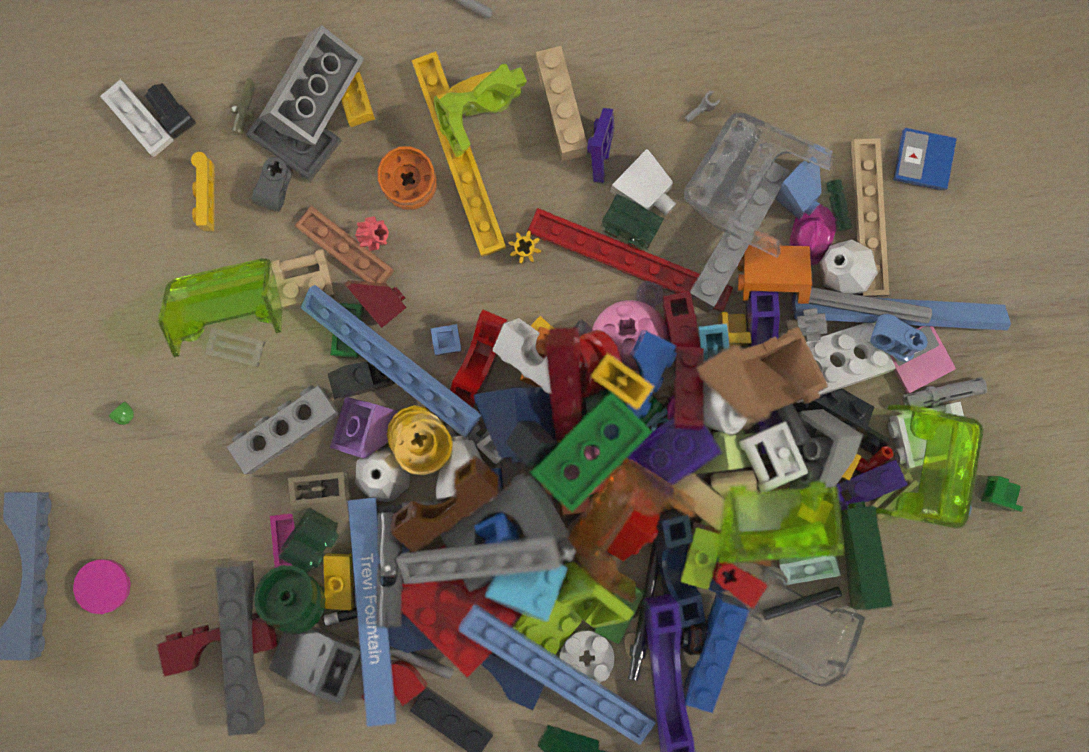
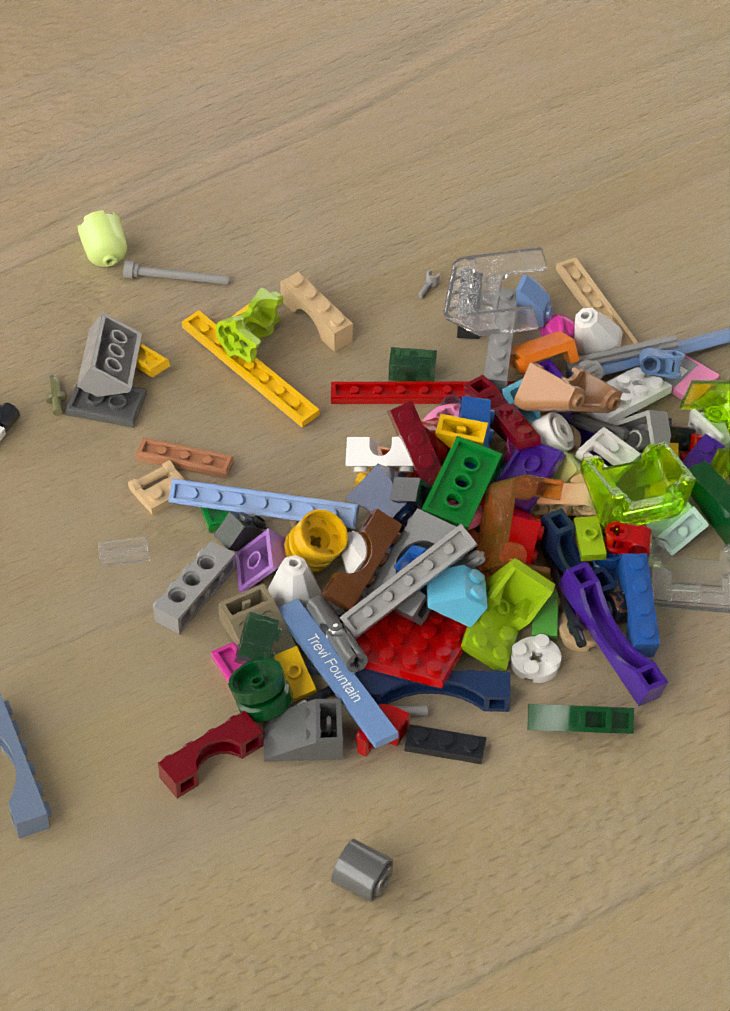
camera: 20 degrees left, 35 degrees down
dark pink tile [73,559,131,614] -> none
bright green hinge [109,401,134,425] -> none
clear neon green windscreen [158,258,283,357] -> none
yellow plate [191,152,214,231] -> none
dark grey arch [215,560,265,736] -> none
dark grey piece [252,157,292,212] -> none
dark red slope [345,280,407,328] -> none
coral gear [355,216,389,251] -> none
orange wheel [378,146,437,210] -> none
medium blue plate [431,324,462,356] -> none
red arch [450,309,508,408] -> none
medium blue plate [459,604,656,745] -> none
yellow gear [509,231,541,264] -> none
dark purple wing [587,108,614,183] -> none
white torso [611,149,676,216] -> none
black bar [762,586,842,621] -> none
clear green axle [826,179,852,231] -> none
blue tile [893,128,957,191] -> none

